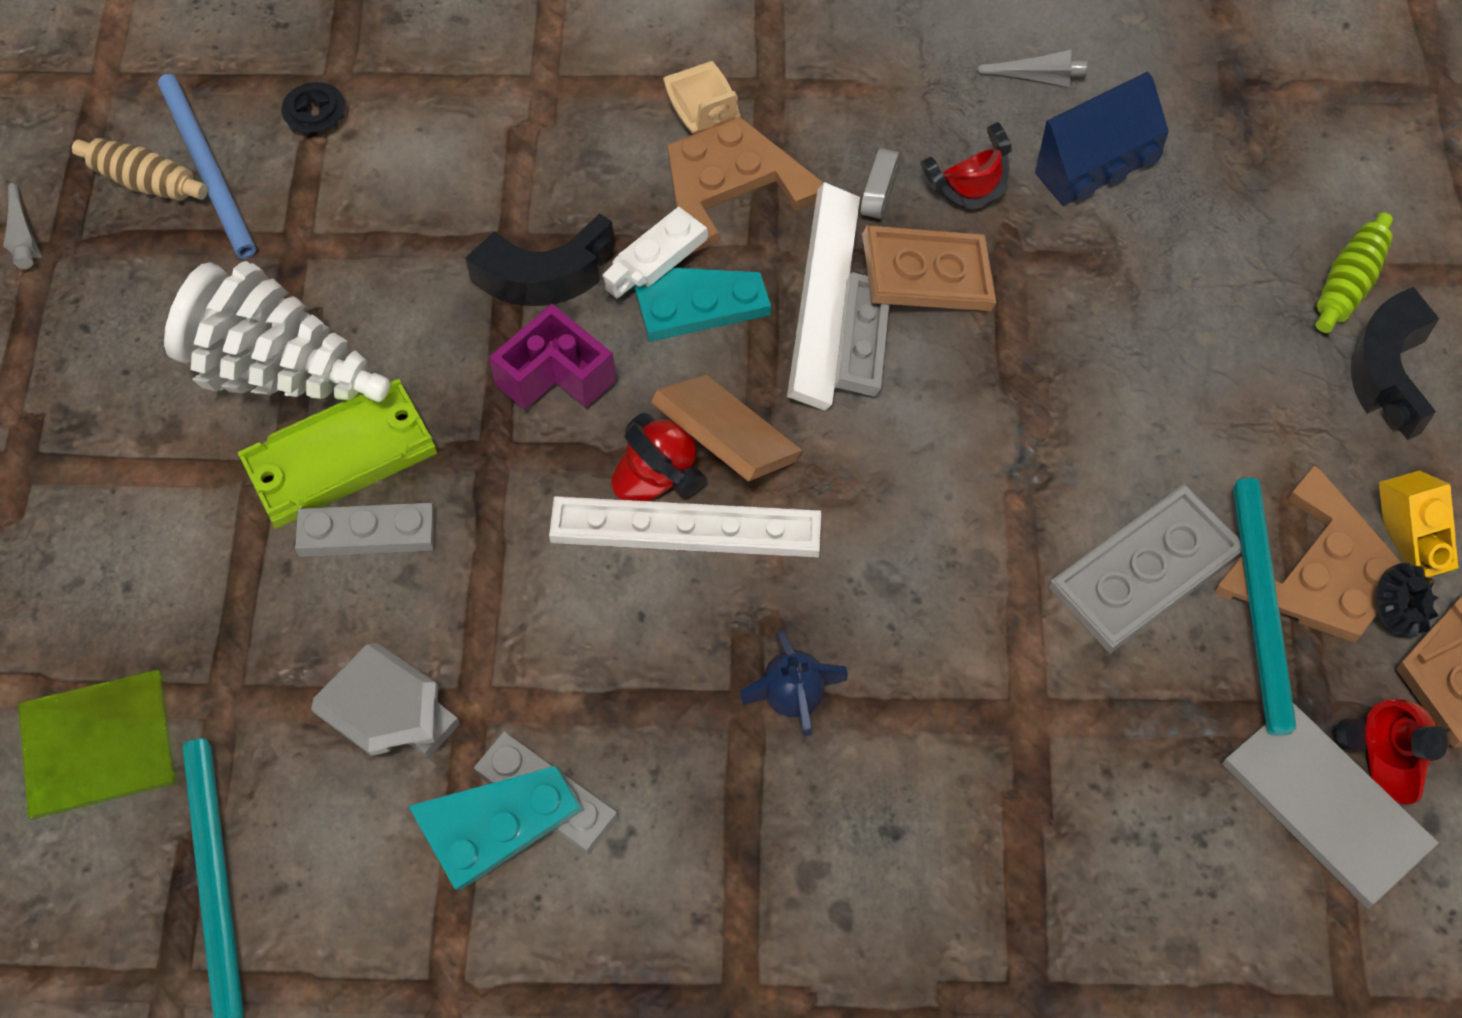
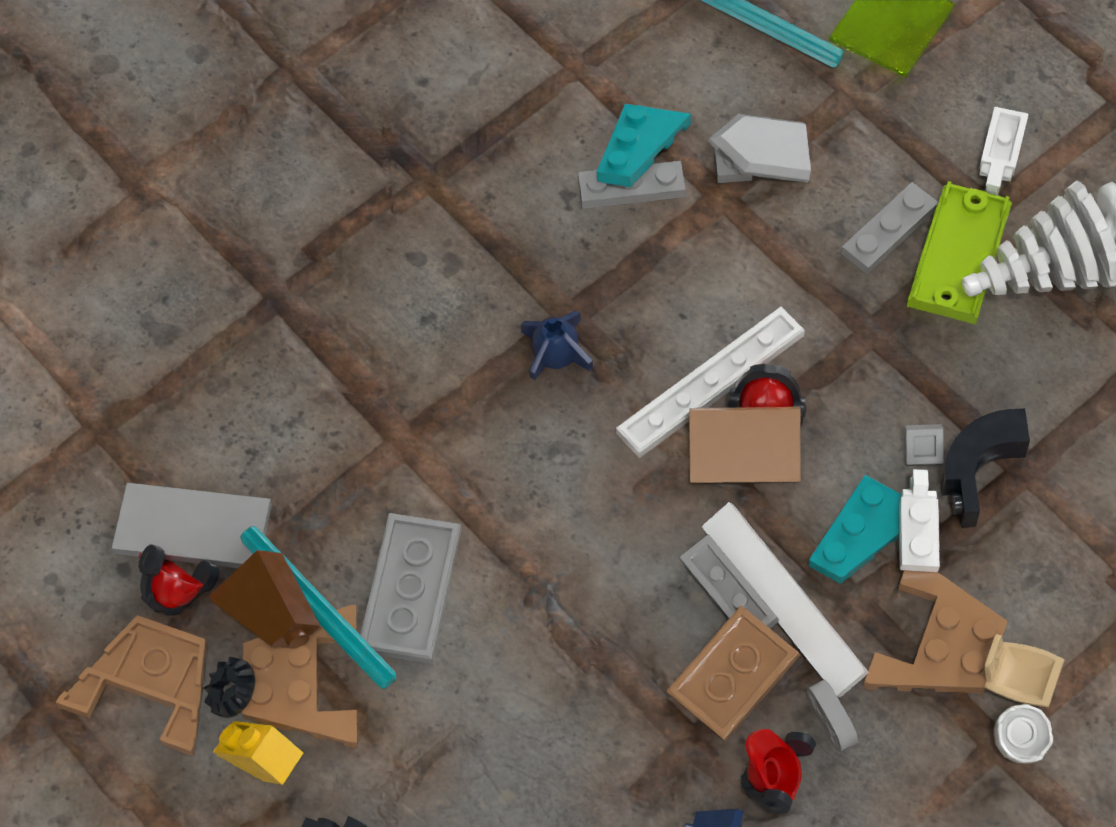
camera: 140 degrees right, 0 degrees up
magenta brick [489,304,616,410] -> none
none -> reddish brown slope [209,550,320,649]
none -> light grey plate [905,424,943,465]
none -> white hinge [980,107,1028,196]
none -> white hair [994,704,1053,764]

